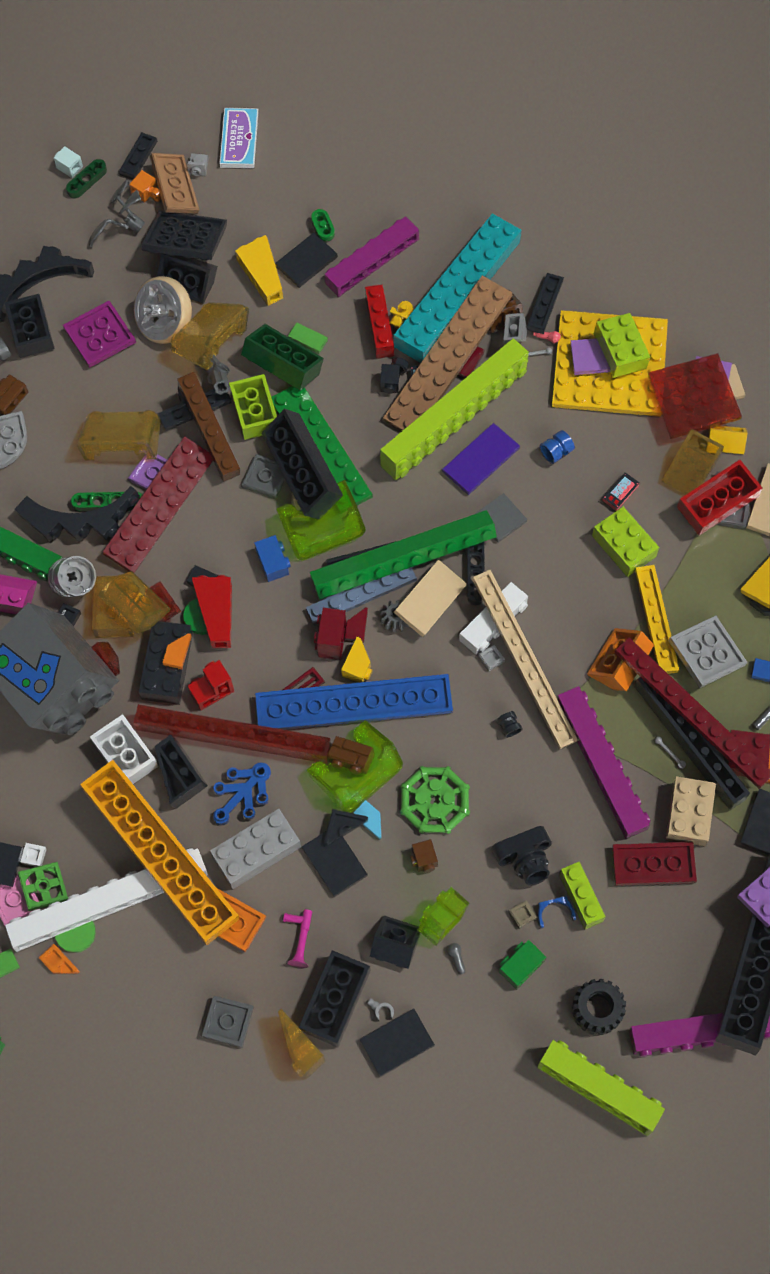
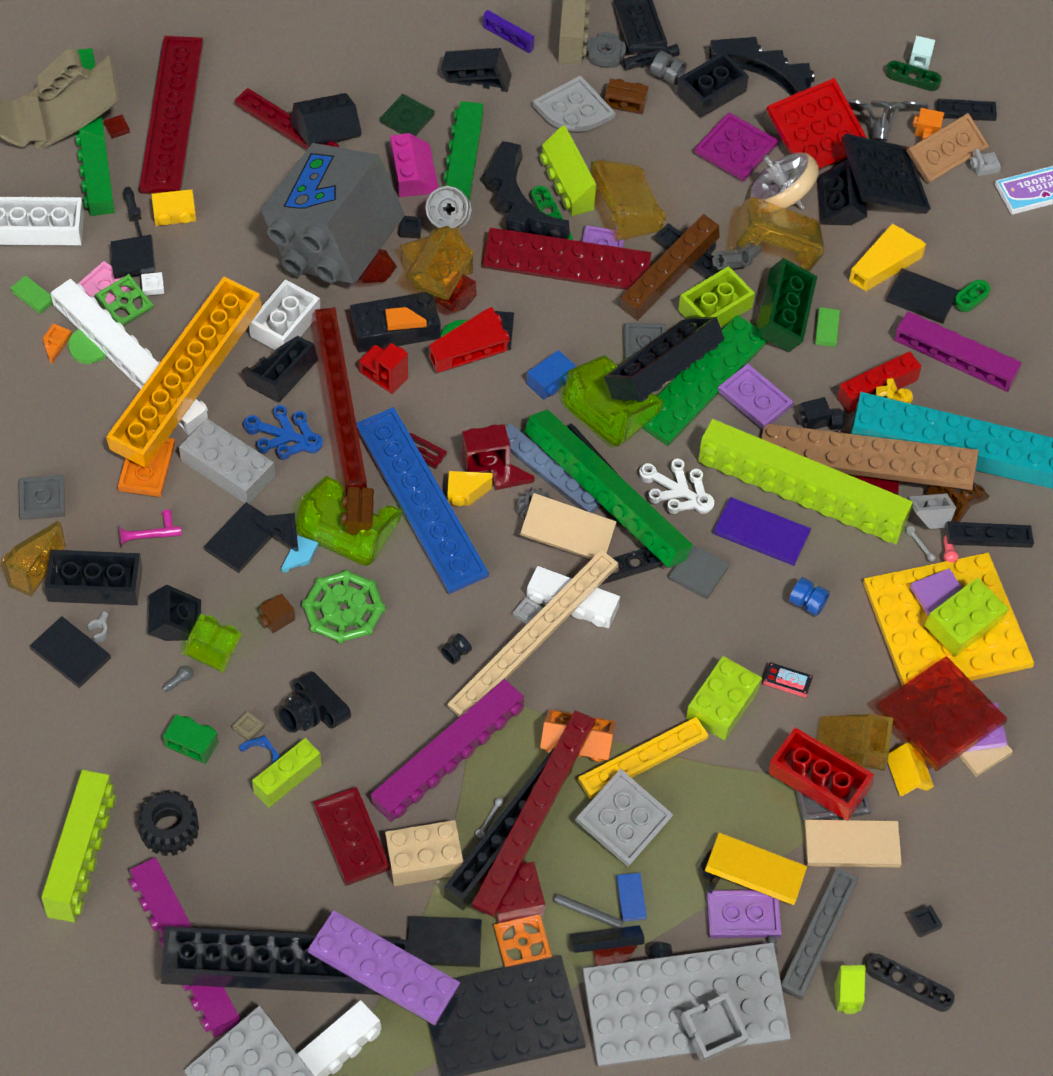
camera: 65 degrees right, 10 degrees down
none -> lime slope [539,125,596,216]
none -> white plant [639,459,714,514]
none -> medium lavender plate [718,364,794,429]
none -> red plate [766,78,867,170]

